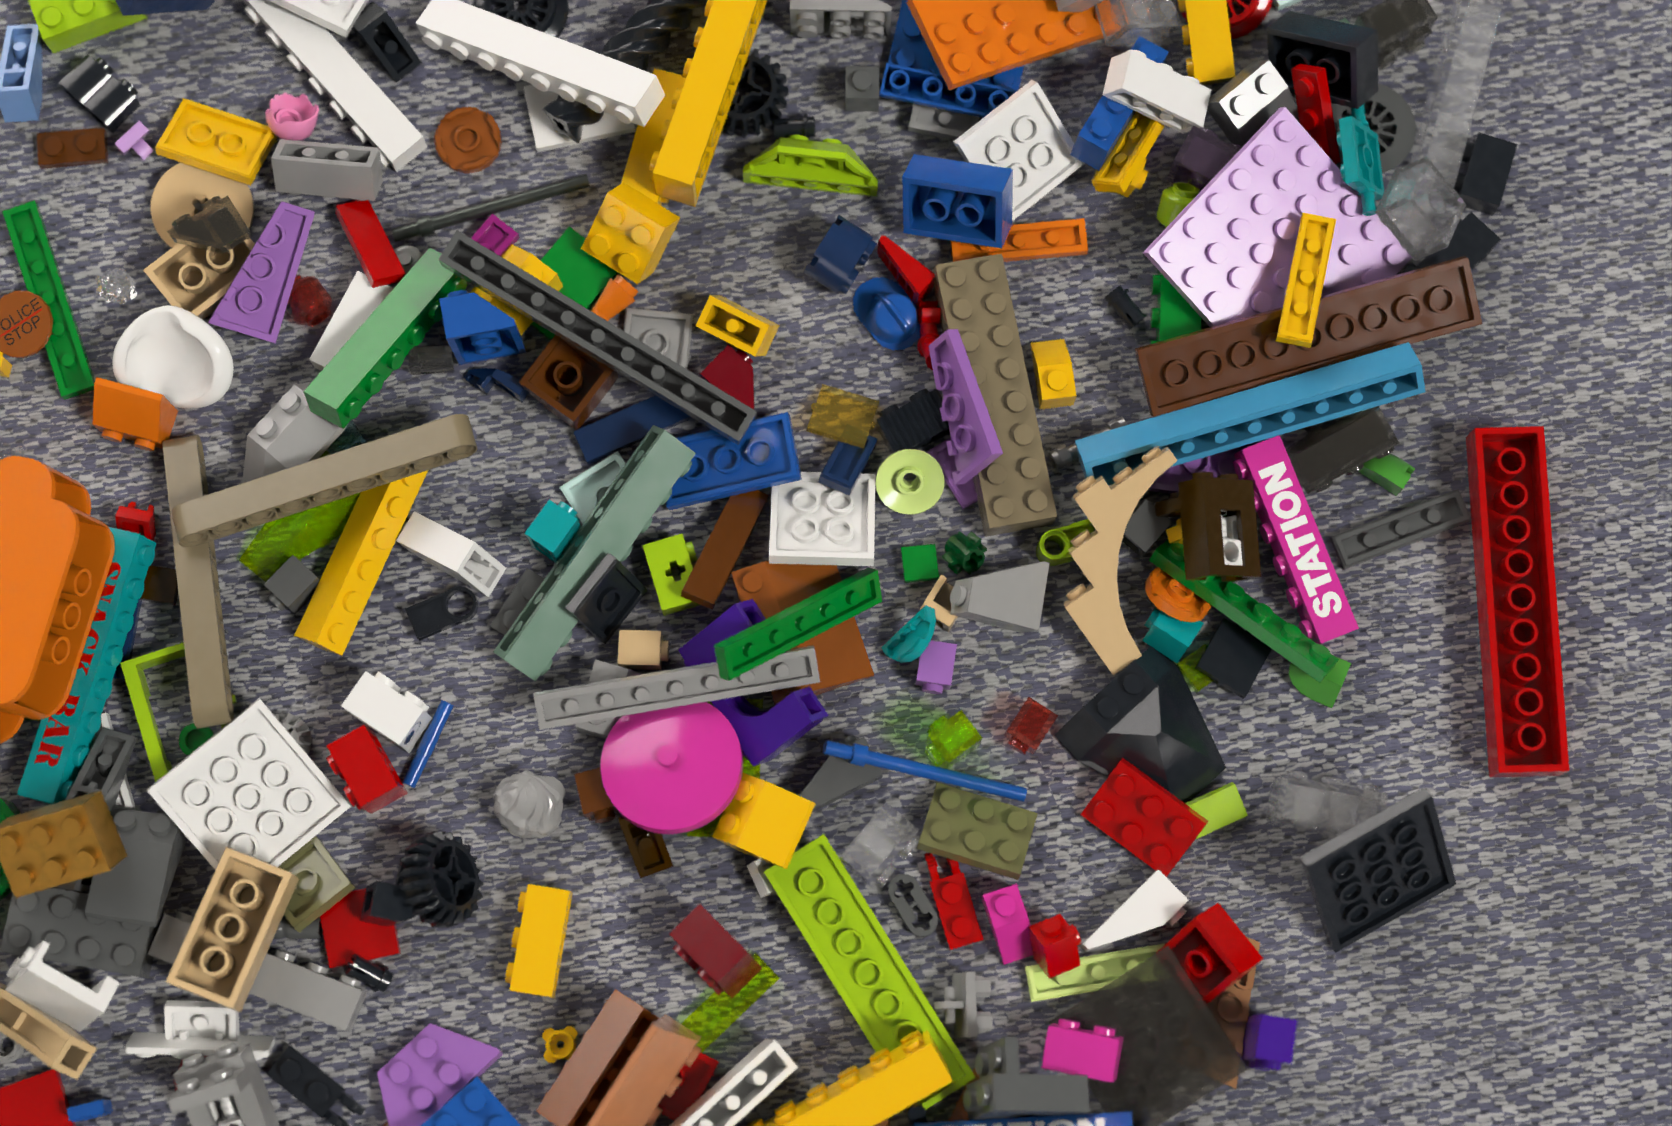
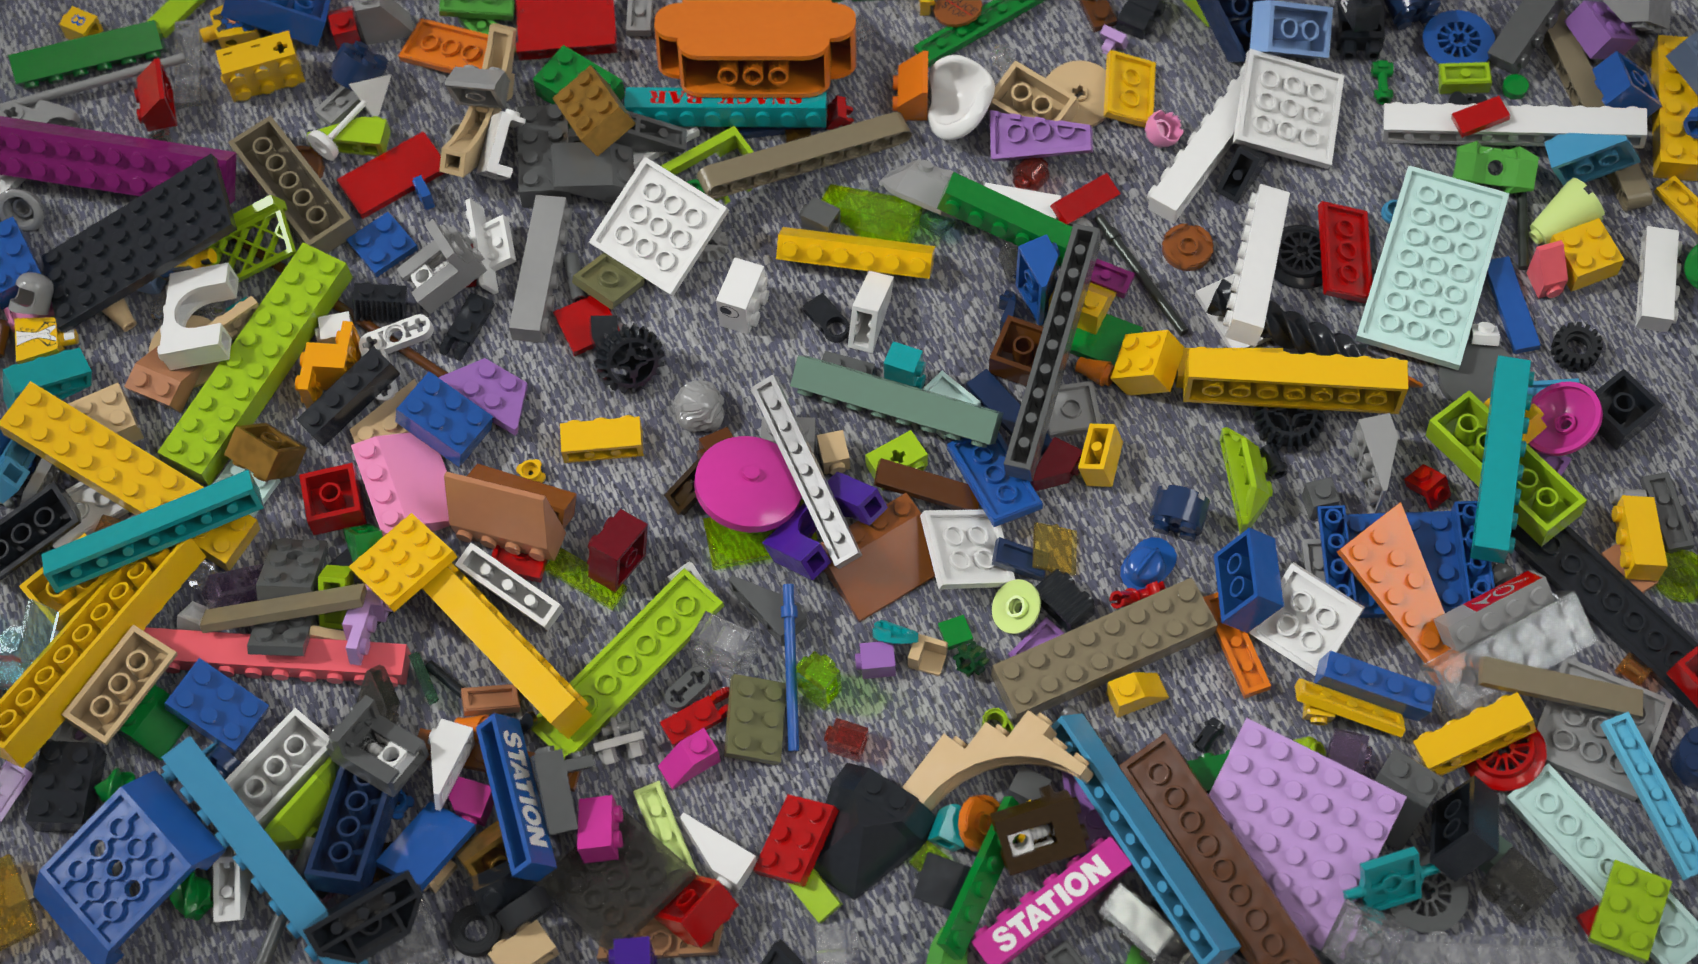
camera: 80 degrees right, 15 degrees down
tan brick [166,847,299,1013] -> none
clear smoke slope [168,195,252,254] -> none
dark tan beam [171,414,477,547] -> none
light grey brick [271,139,383,201] -> none
red brick [326,725,408,814] -> none
black pin [345,953,393,992] -> none
blue piece [402,700,454,788] -> none
black tile [565,553,648,644] -> none
yellow slope [712,773,815,869] -> none
green plate [714,568,882,681] -> none
red slope [877,235,935,306] -> none
medium lavender wing [928,329,1003,485] -> none
light grey slope [950,561,1049,633] -> none
red brick [1028,914,1081,979] -> none
white brick [1102,50,1211,134] -> none
yellow tile [1276,212,1336,348] -> none
red plate [1291,64,1340,164] -> none

